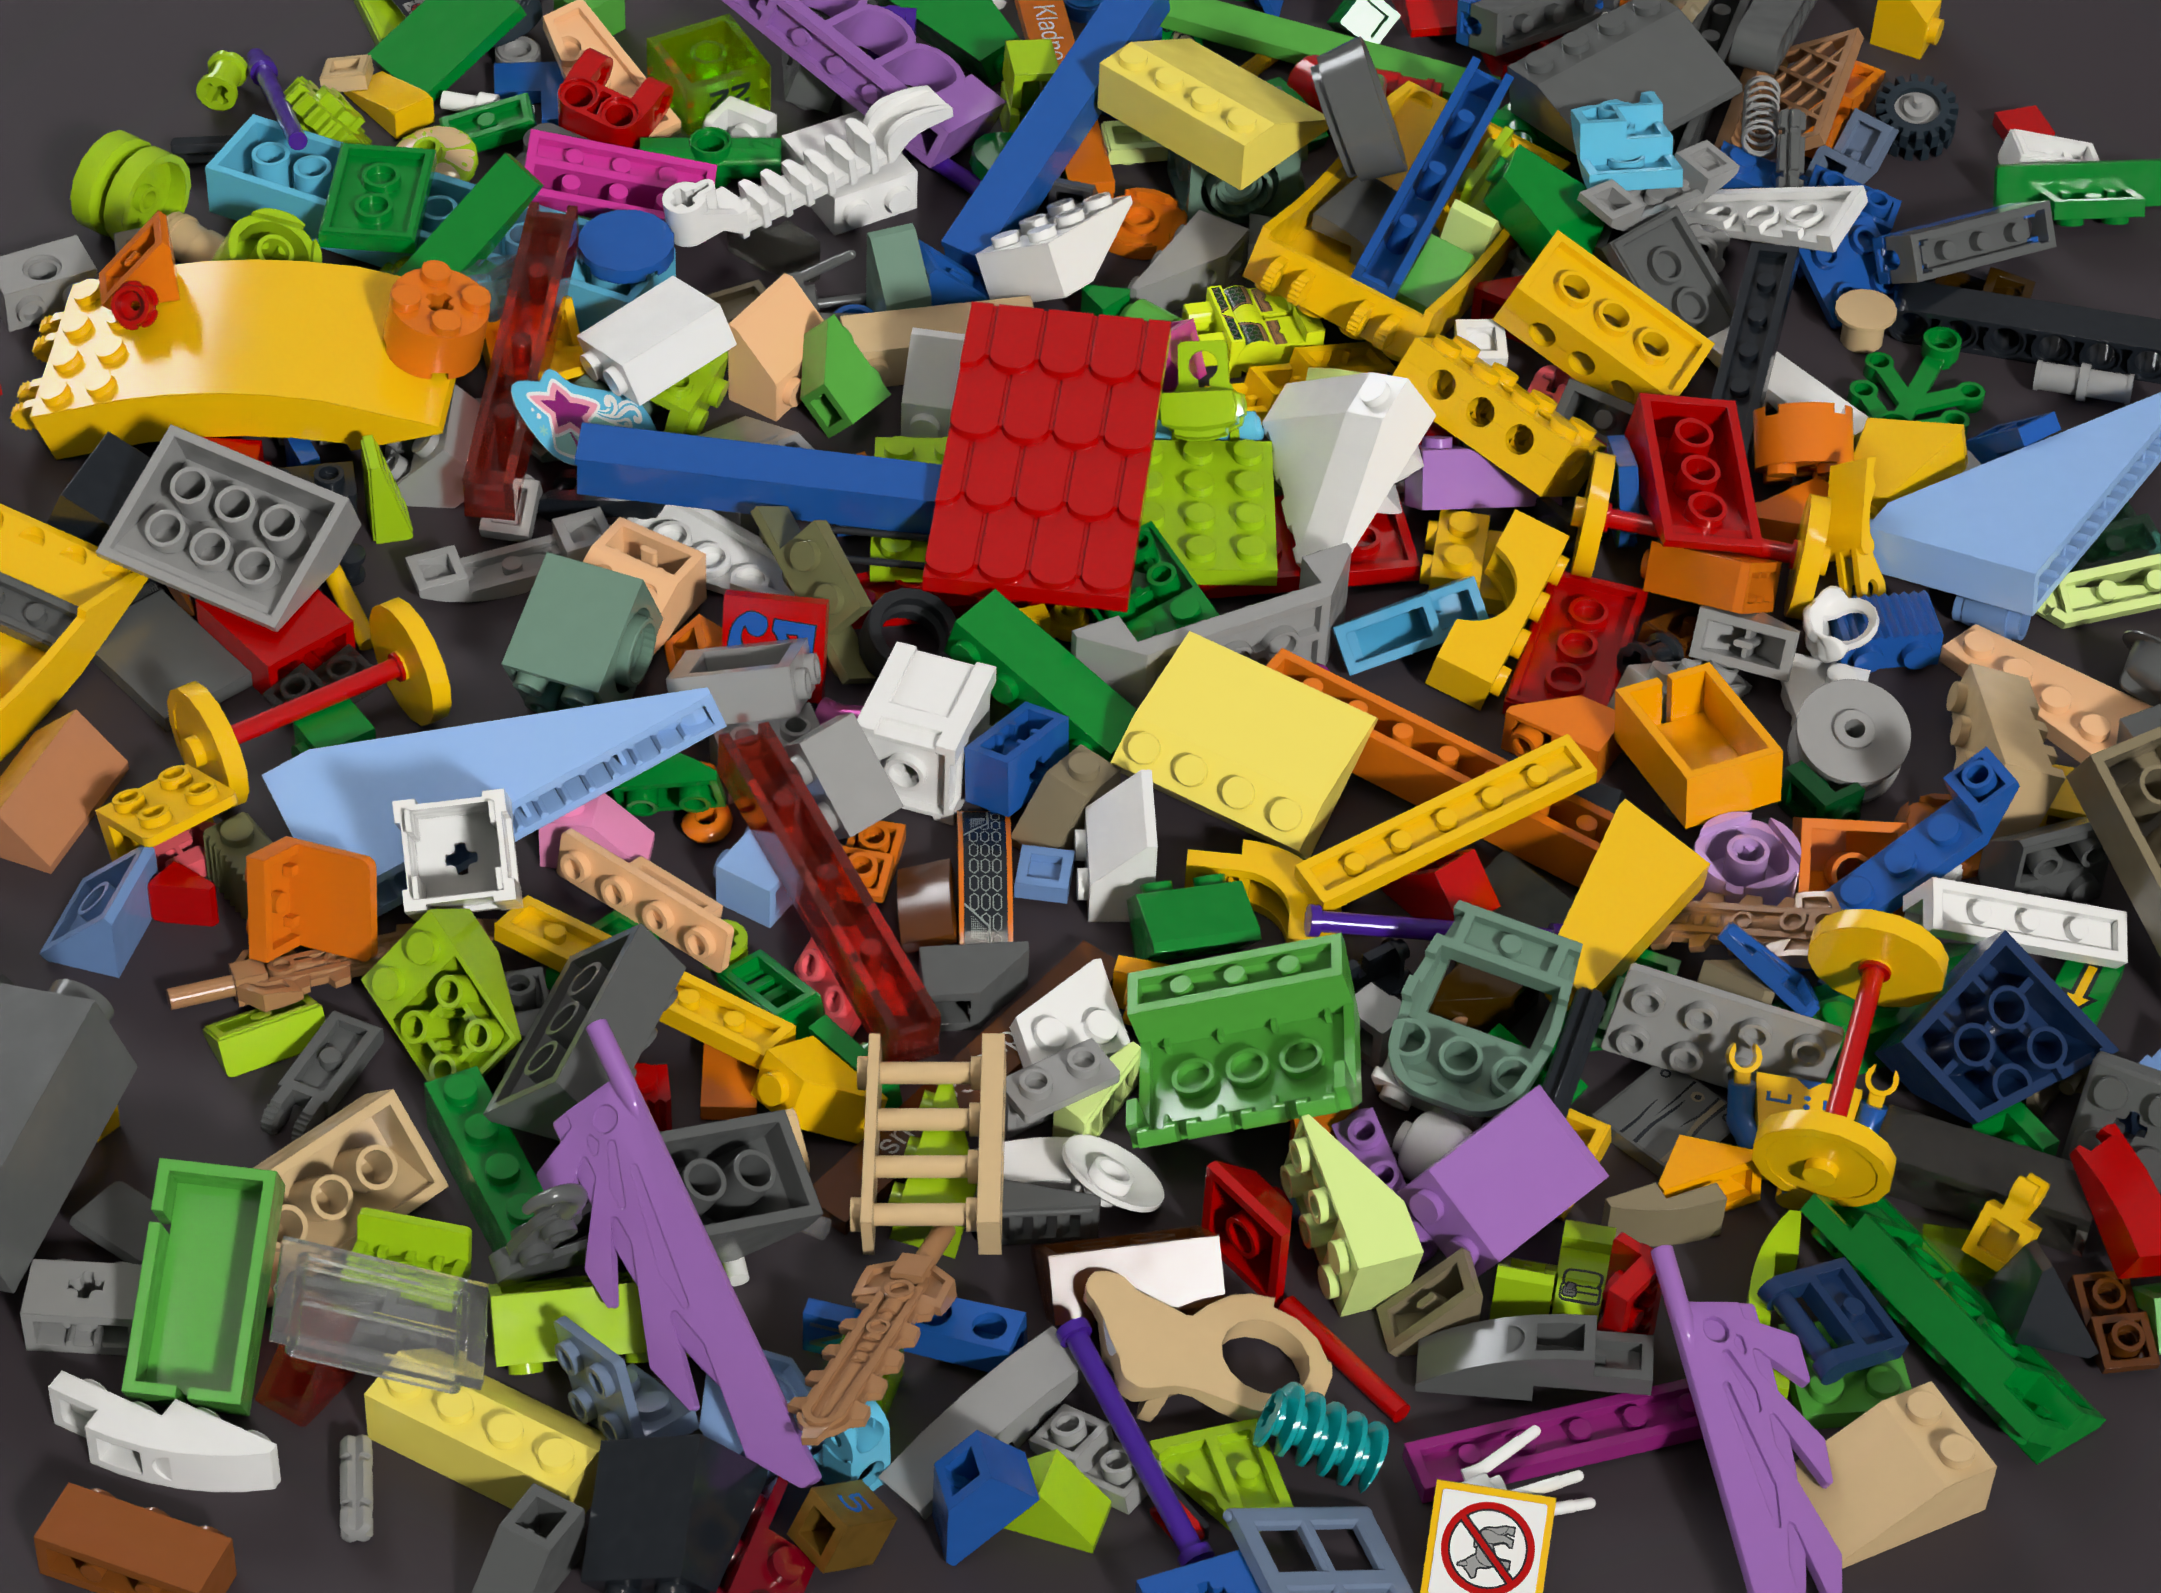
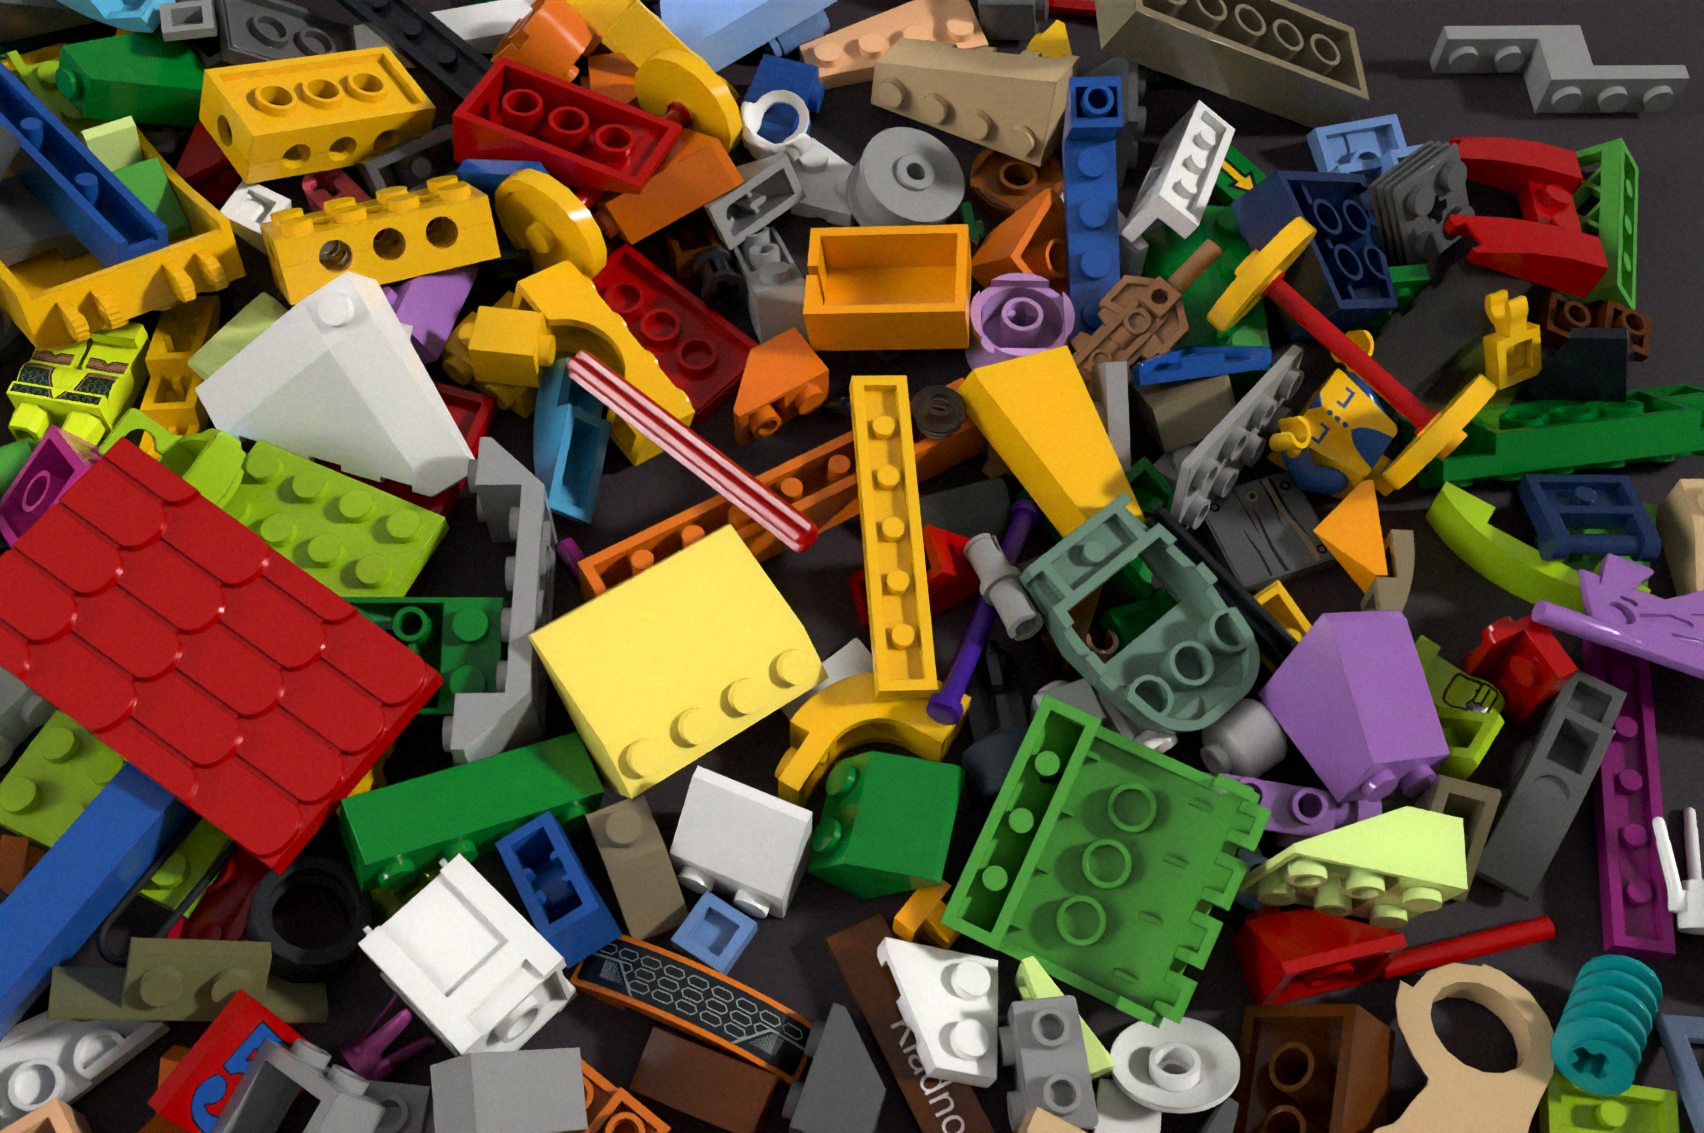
camera: 65 degrees left, 15 degrees up
none -> yellow brick [468,306,556,388]
none -> axle [567,350,818,553]
none -> clear smoke plate [911,385,966,439]
none -> light grey pin [963,533,1044,641]
none -> light grey plate [1091,361,1131,472]

